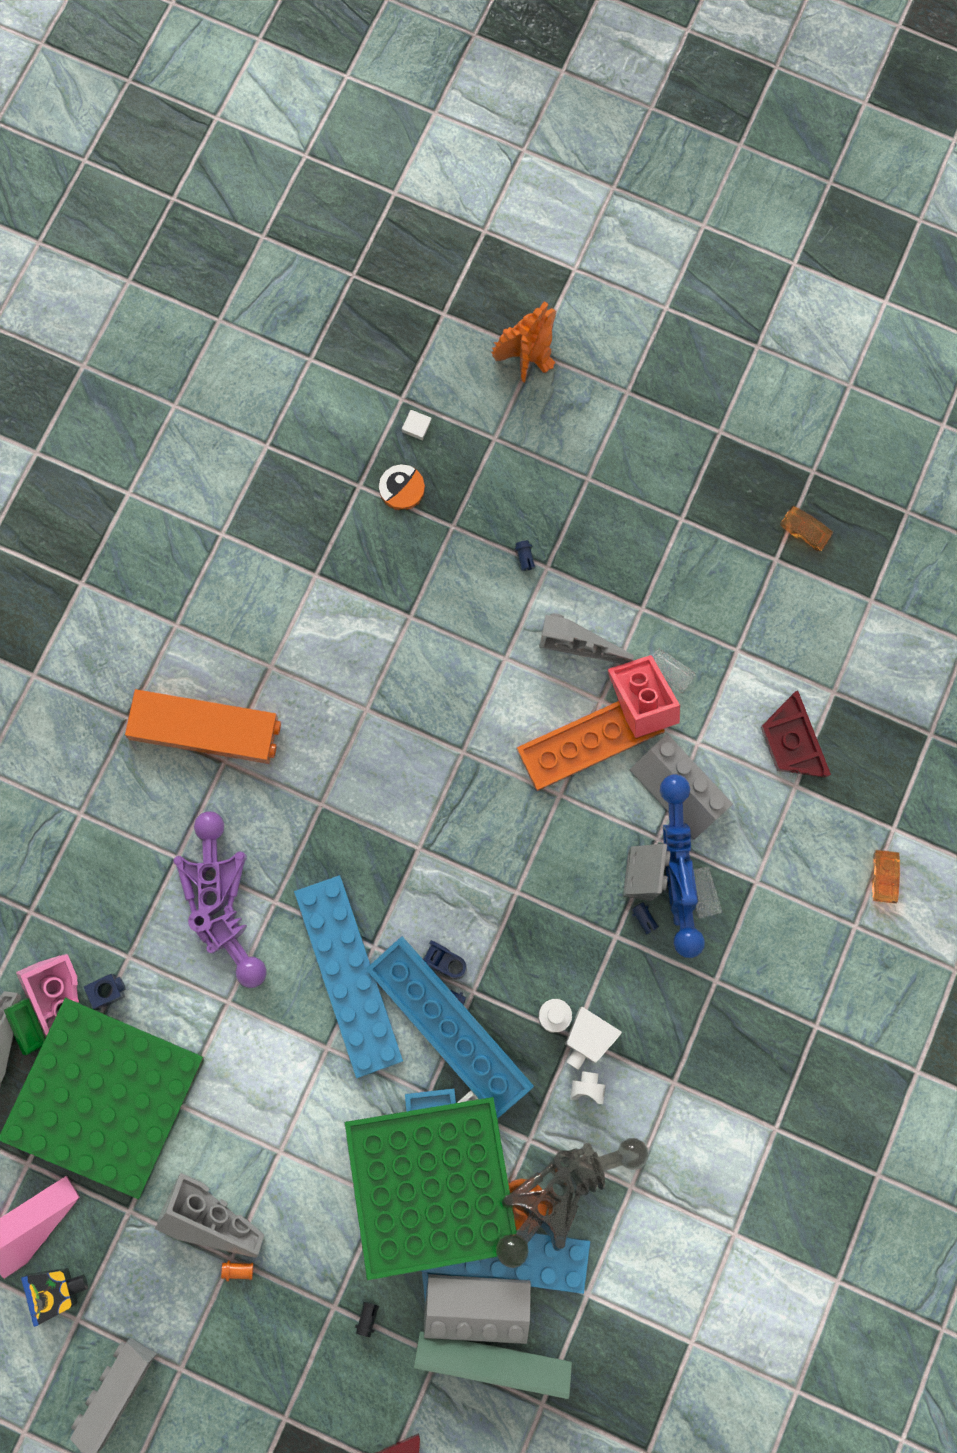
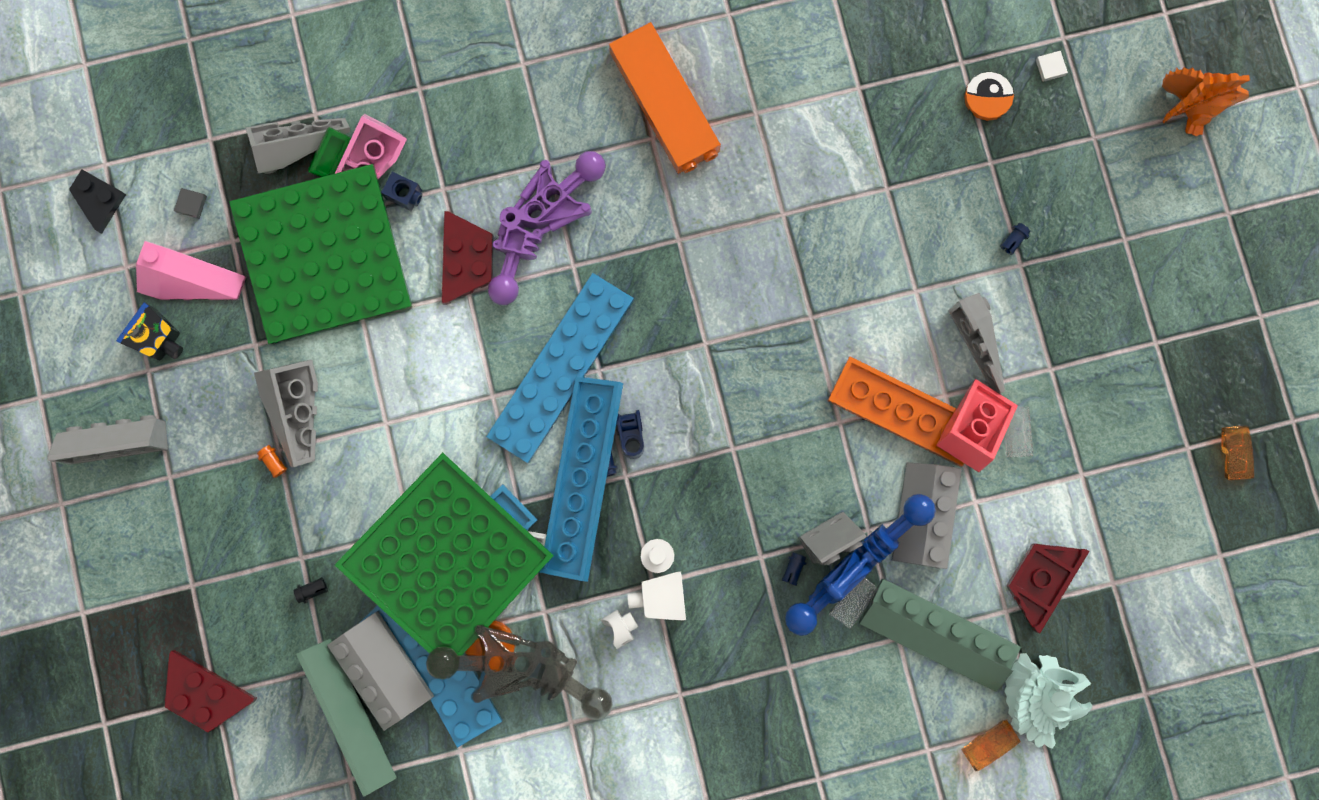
camera: 60 degrees right, 5 degrees up
none -> dark red wing [442,211,493,305]
none -> sand green slope [859,579,1021,692]
none -> light aqua piece [1004,653,1092,748]

